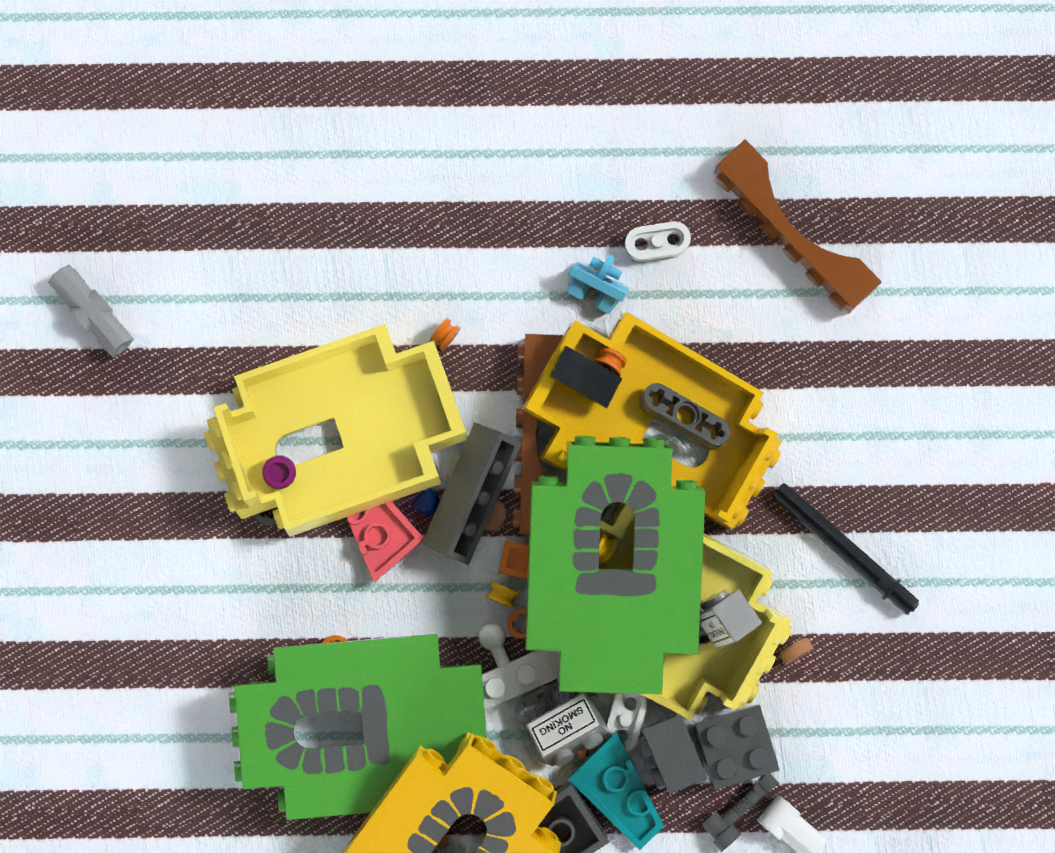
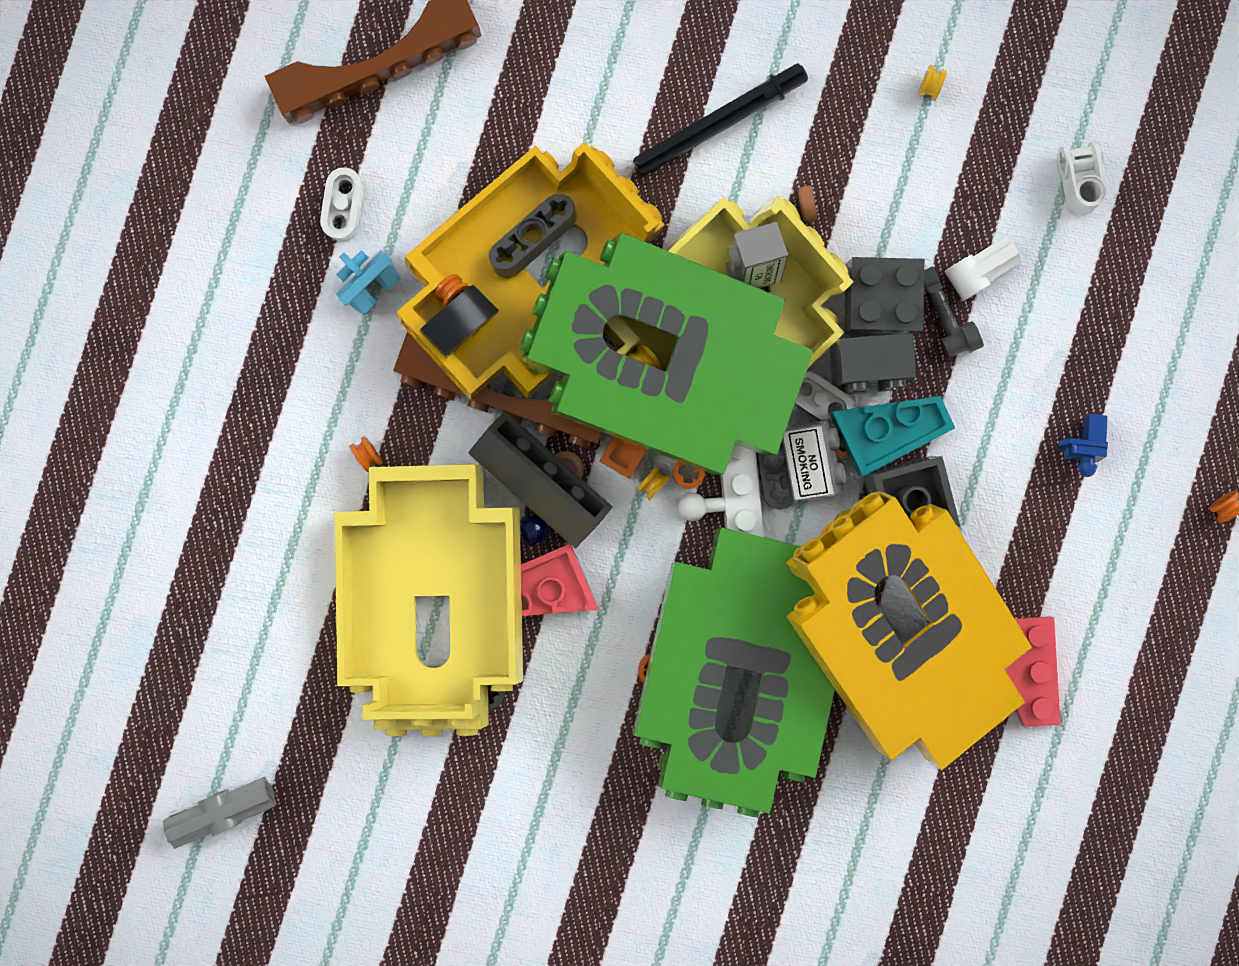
camera: 75 degrees left, 5 degrees up
magenta tile [262,455,296,489] -> none
none -> yellow bush [918,64,947,101]

